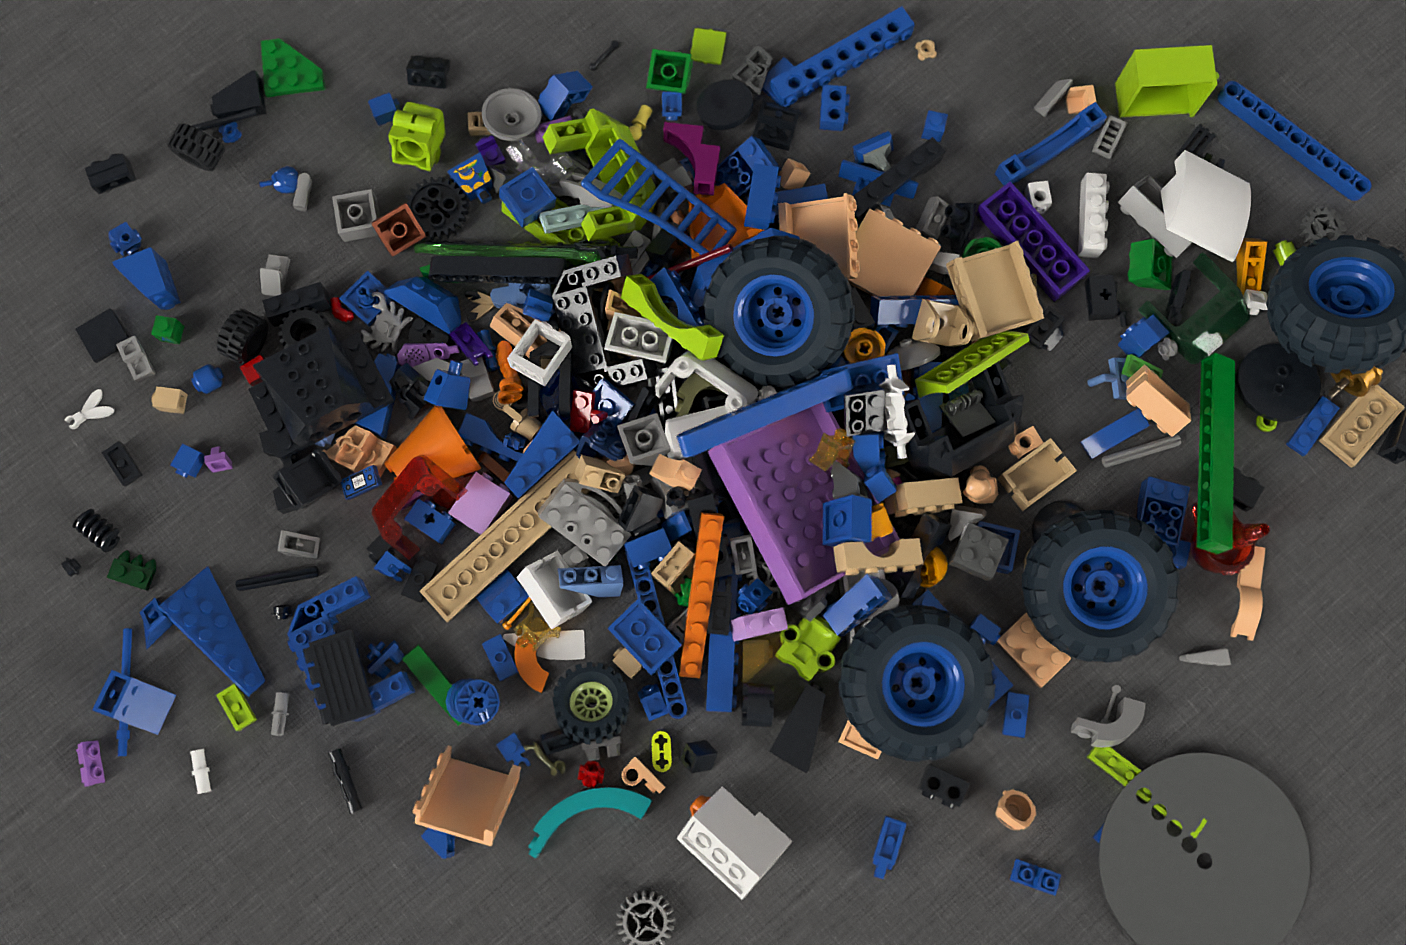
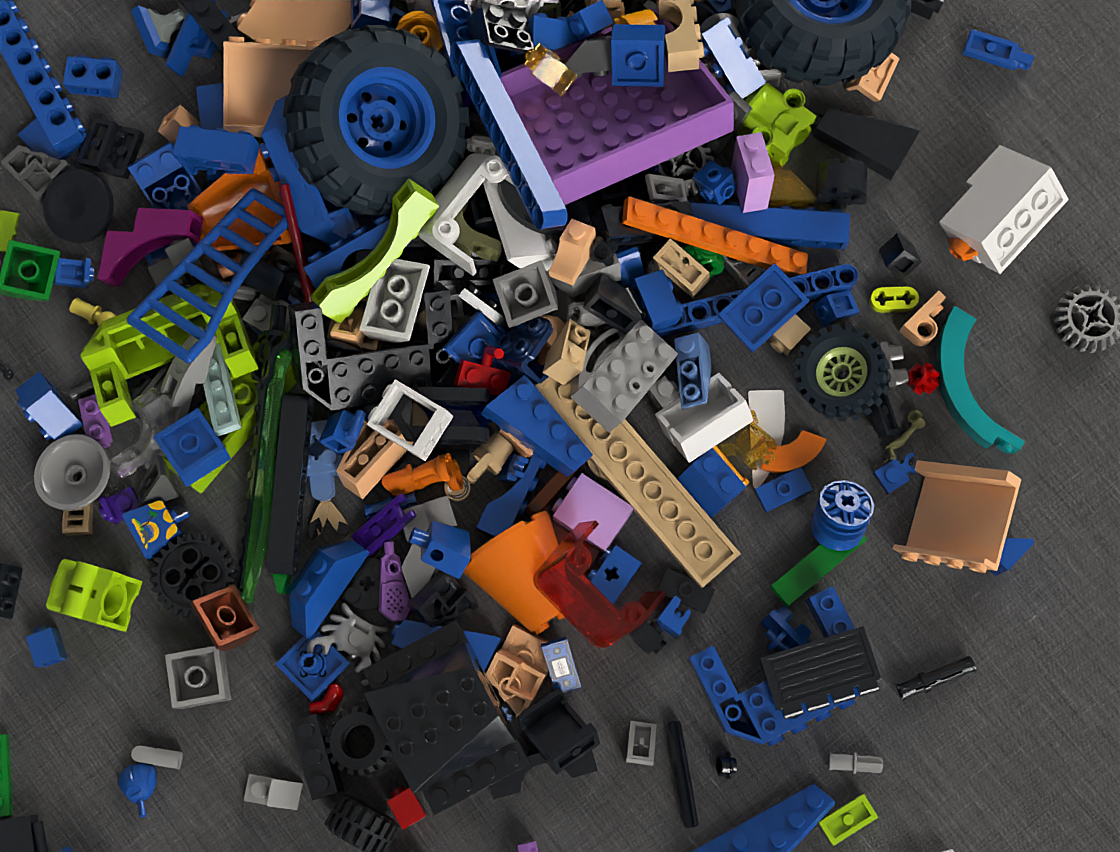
camera: 90 degrees left, 0 degrees up
black hinge [707,576,732,636] -> none

